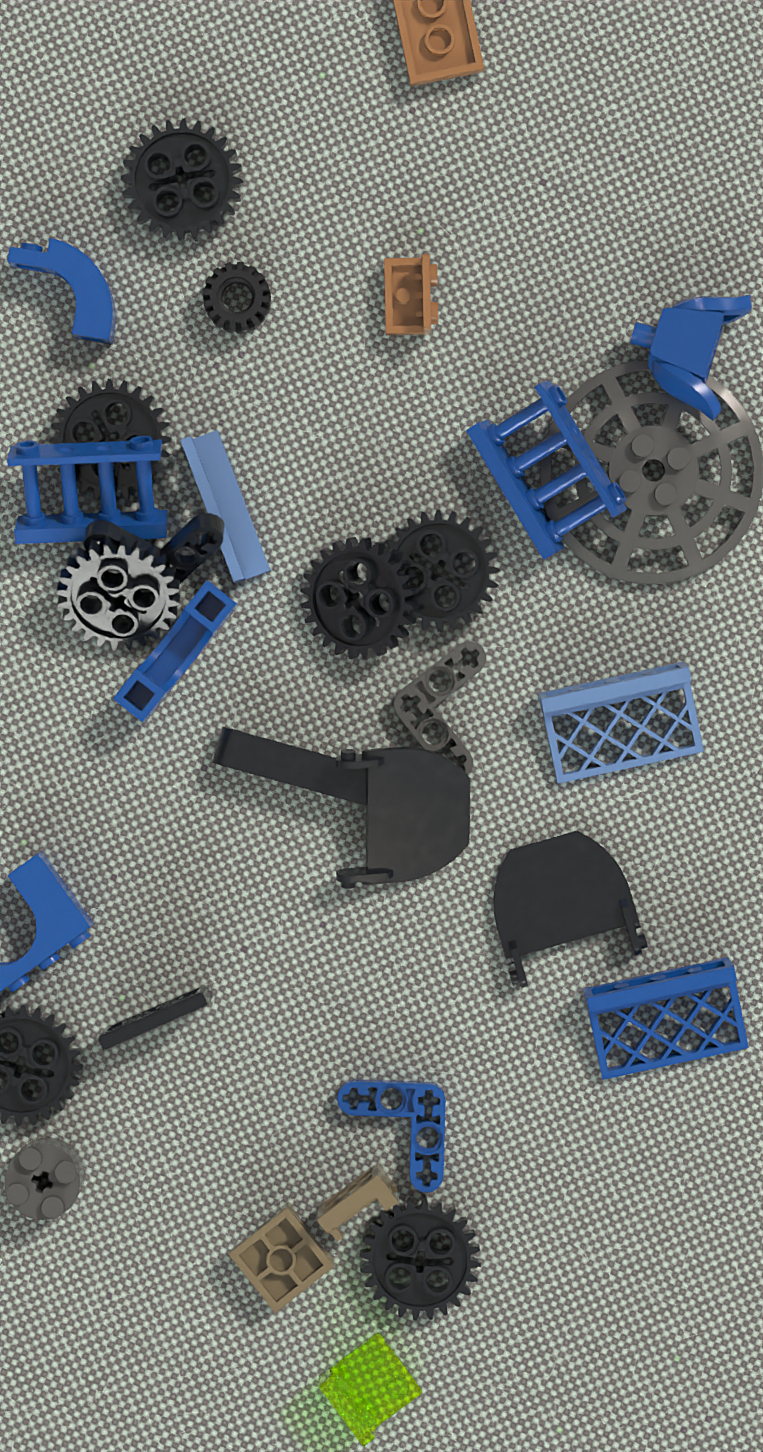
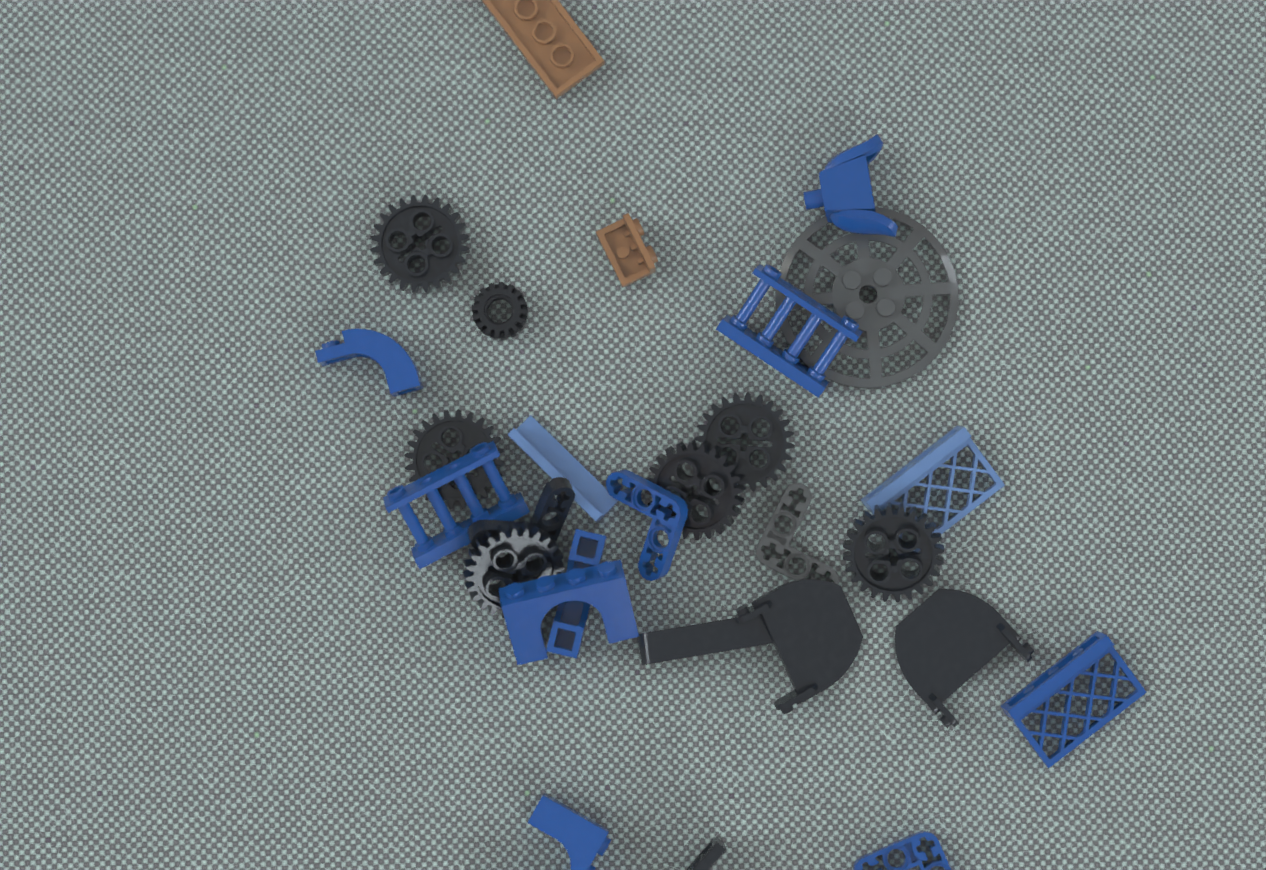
camera: 20 degrees left, 5 degrees down
none -> blue arch [499,560,639,665]
none -> blue beam [606,470,688,581]
none -> black gear [843,502,944,602]

